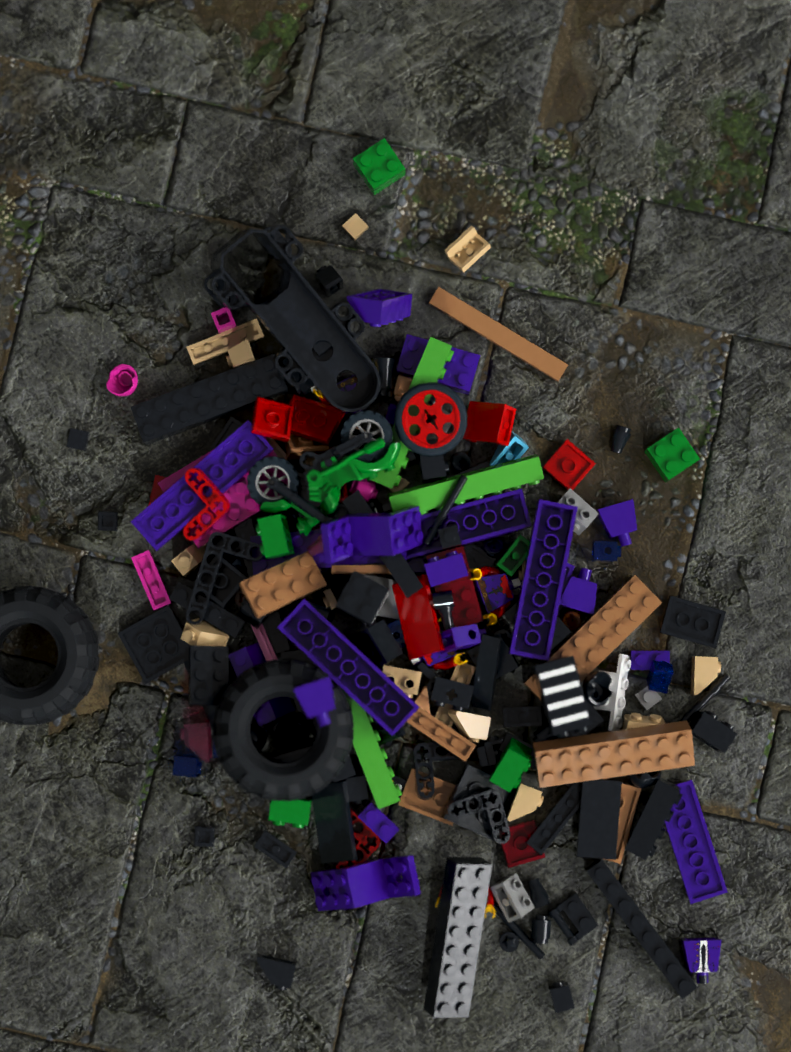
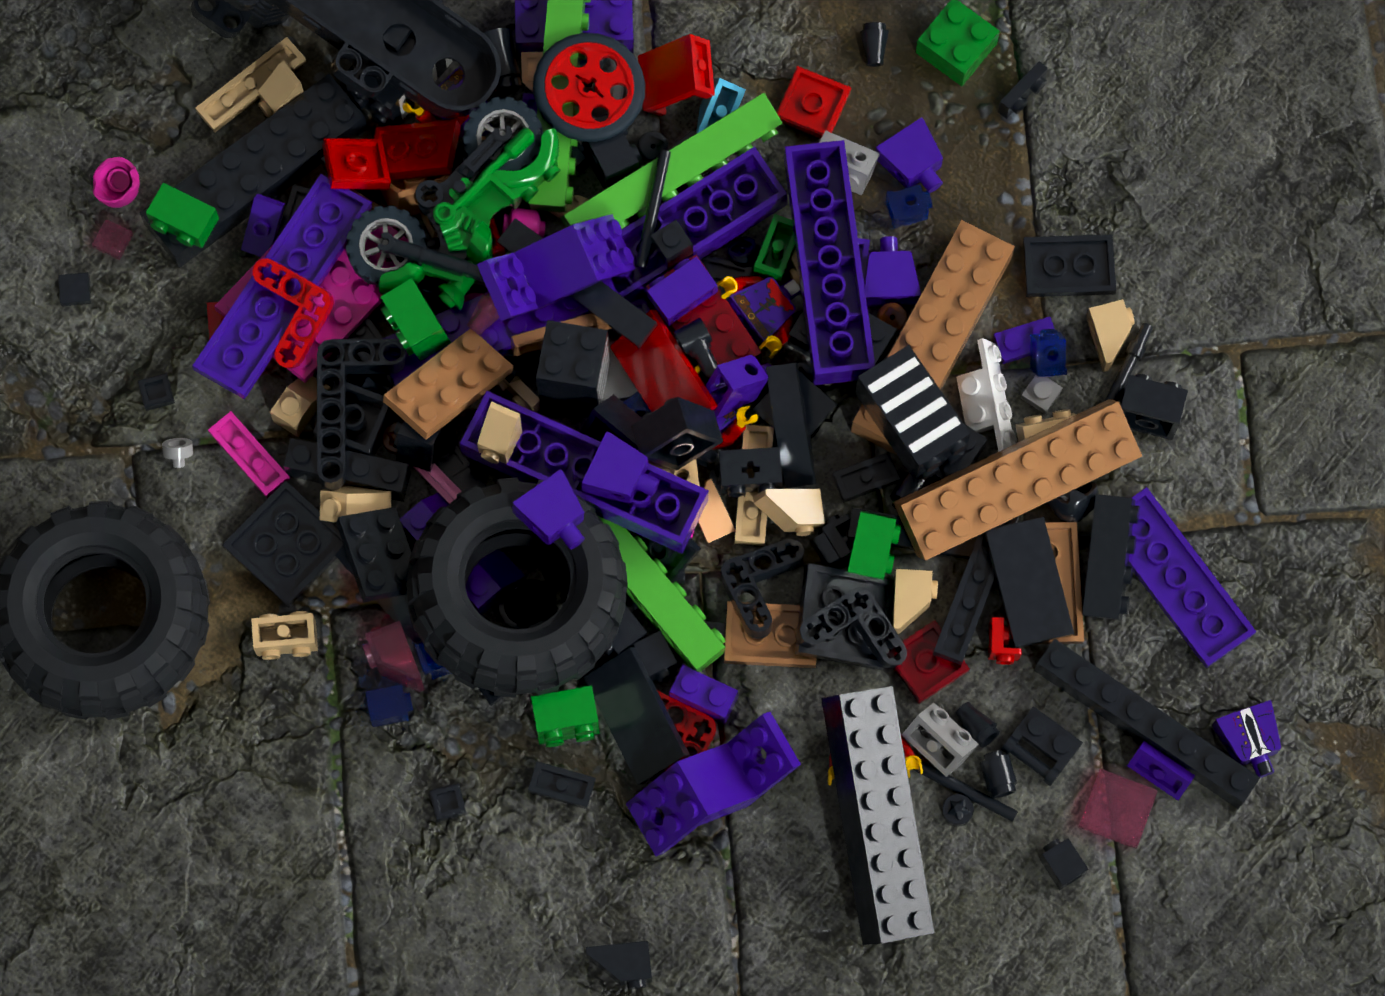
camera: 15 degrees left, 10 degrees down
dark pink brick [211,307,237,333] -> none
medium nougat plate [406,707,476,762] -> none
black hair [582,671,612,706] -> none
none -> clear pink tile [92,220,133,260]
none -> green brick [146,183,219,248]
none -> light grey tile [162,438,193,468]
none -> dark purple plate [241,194,285,257]
none -> tan brick [251,611,318,660]
none -> tan slope [477,402,522,464]
none -> dark purple torso [582,431,660,503]
none -> black brick [631,397,723,470]
none -> red bracket [988,617,1022,665]
none -> black plate [998,61,1048,119]
none -> clear pink tile [1078,769,1158,849]
none -> dark purple plate [1127,741,1195,801]

